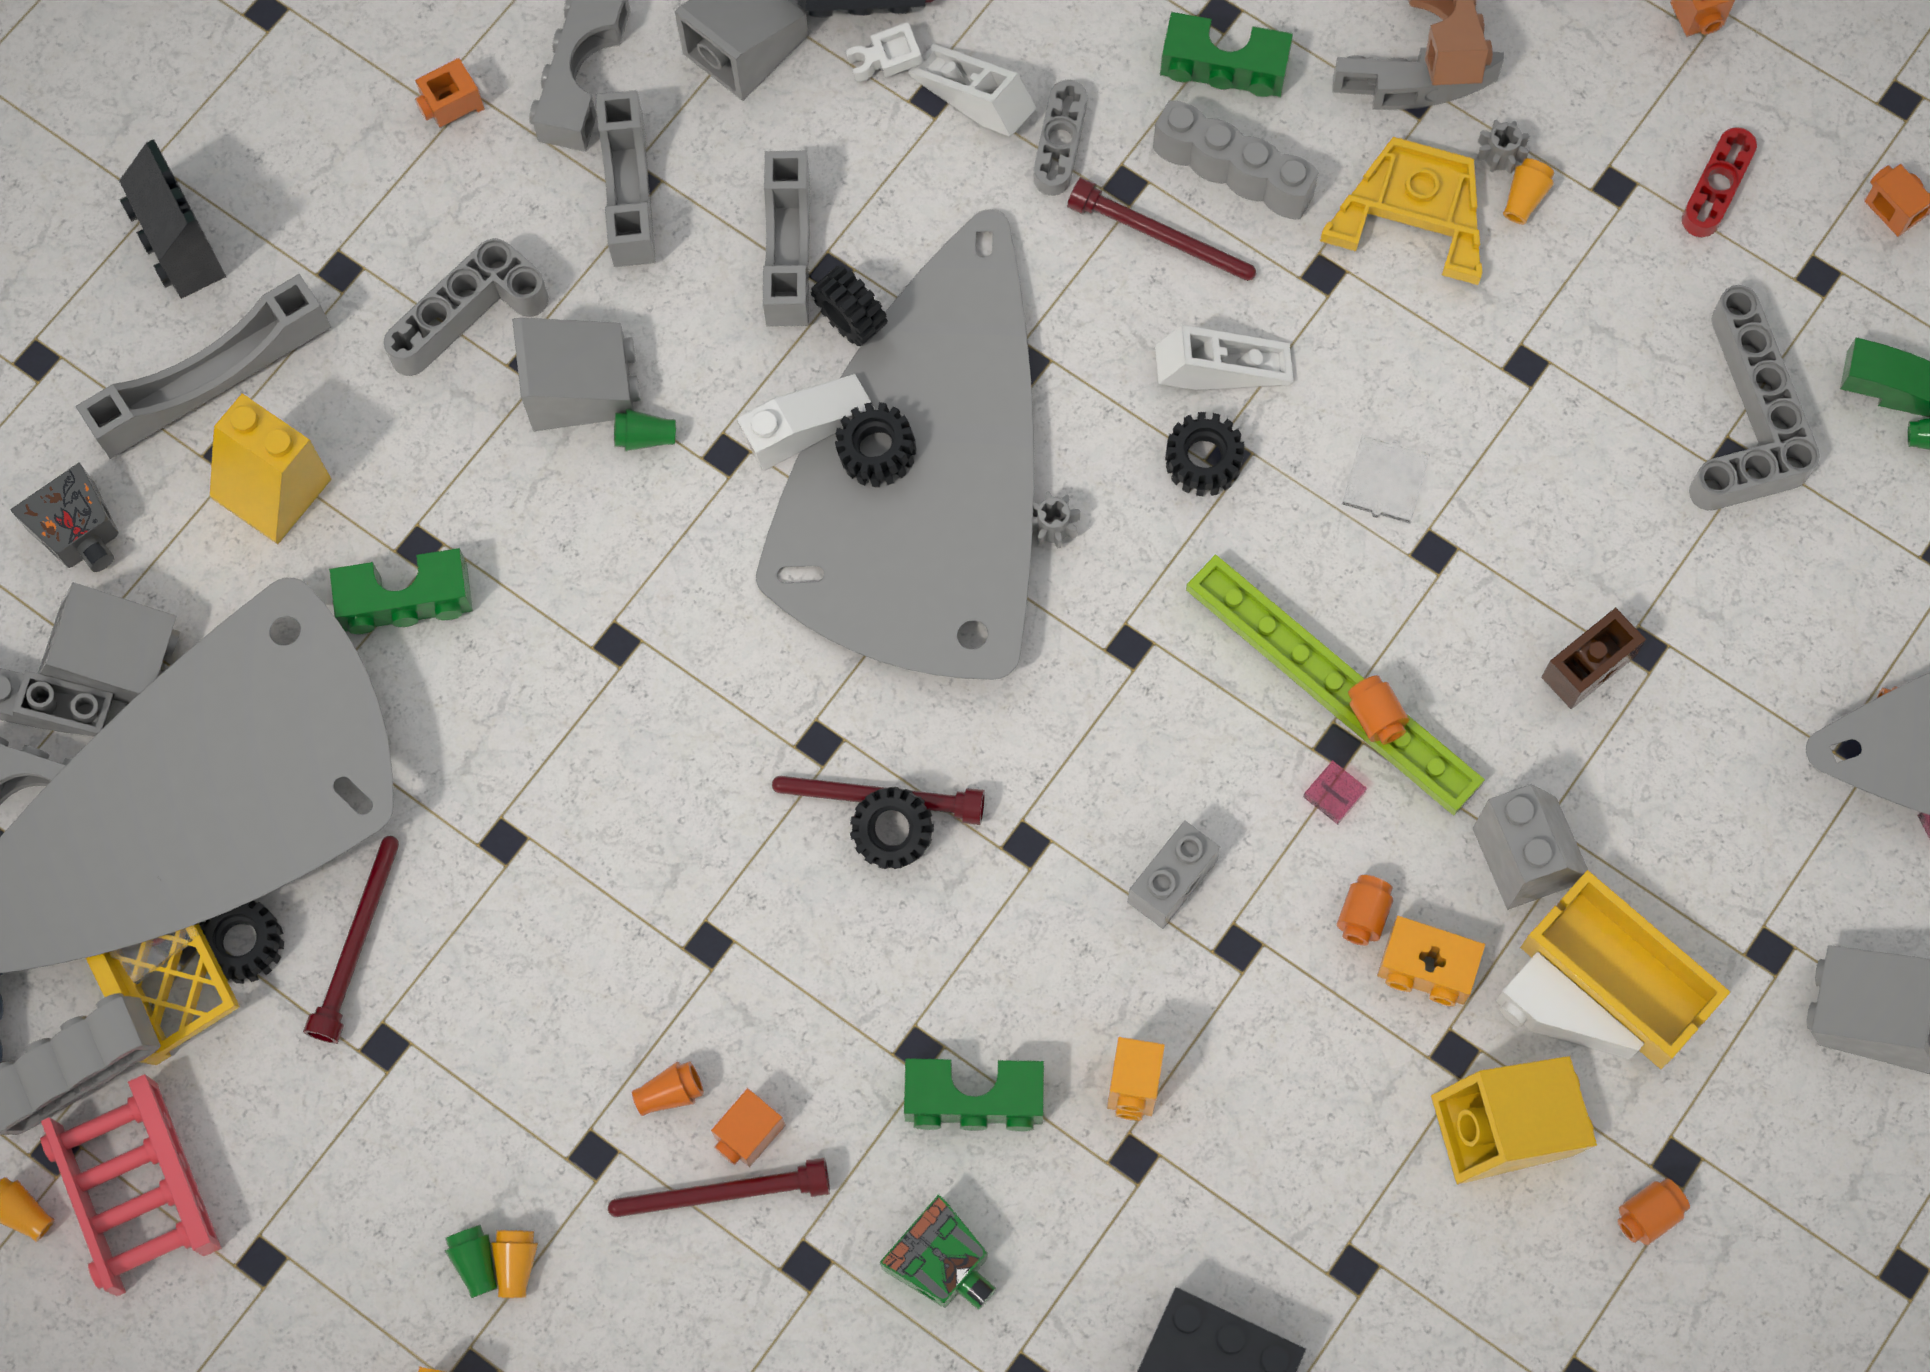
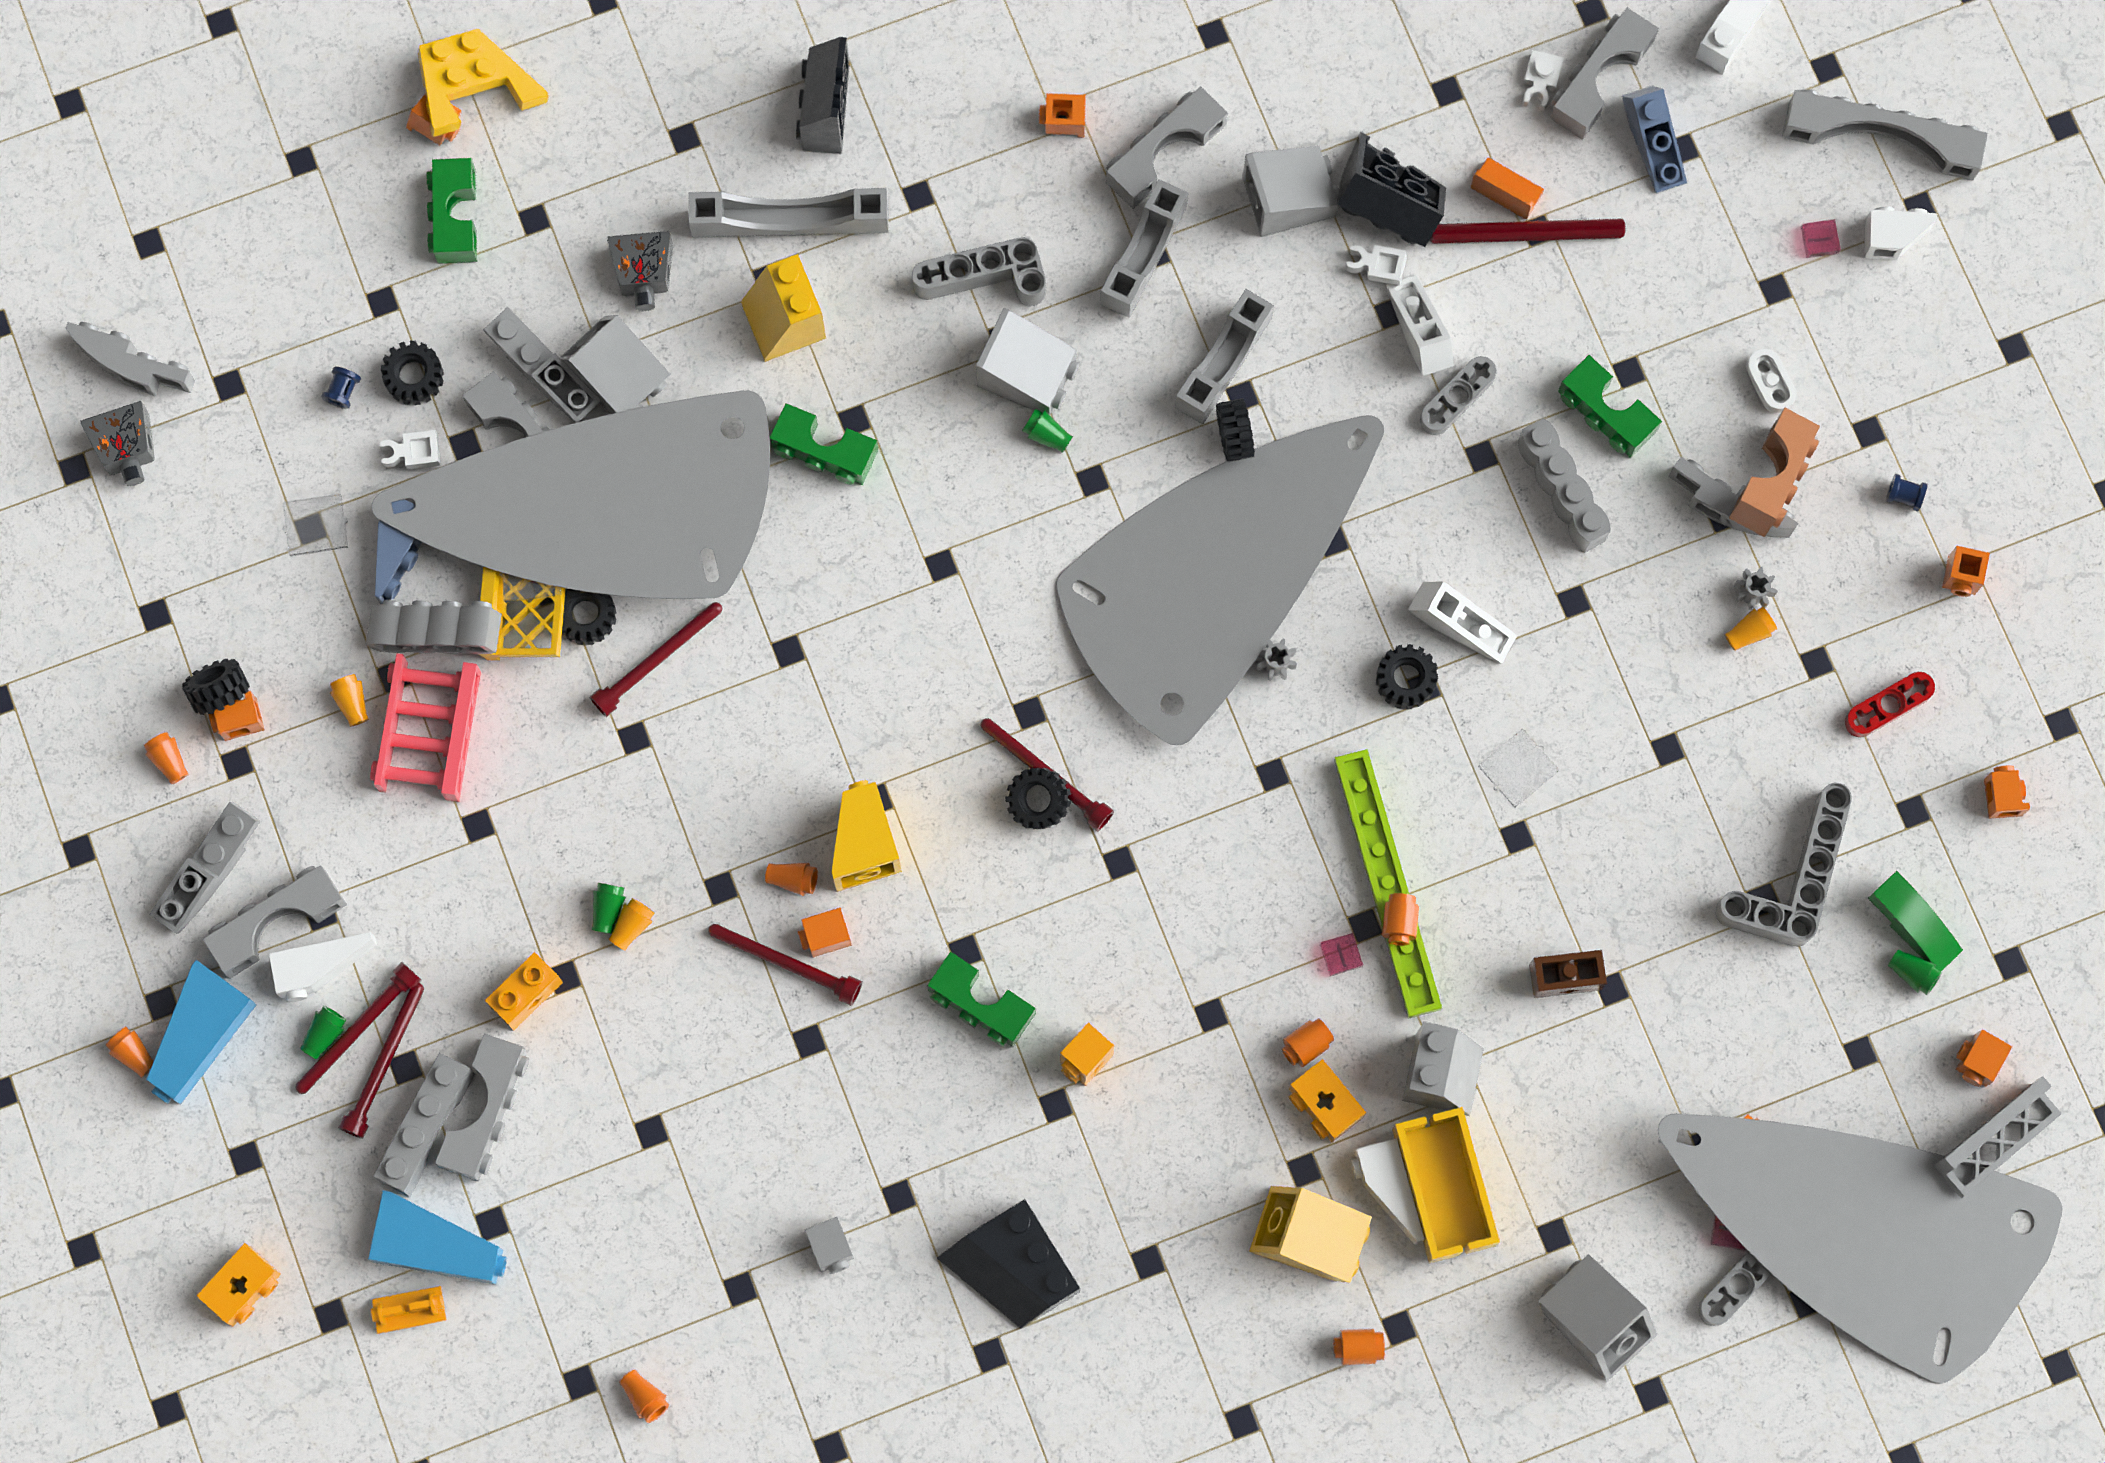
camera: 30 degrees right, 5 degrees up
white slope [736,374,875,471] -> none
black tyre [835,402,917,487] -> none
torso [880,1194,997,1310] -> none
dark red piece [1067,177,1256,281] -> none
light grey brick [1127,820,1221,929] -> none
yellow wing [1320,137,1482,285] -> none
none -> yellow slope [831,780,902,892]

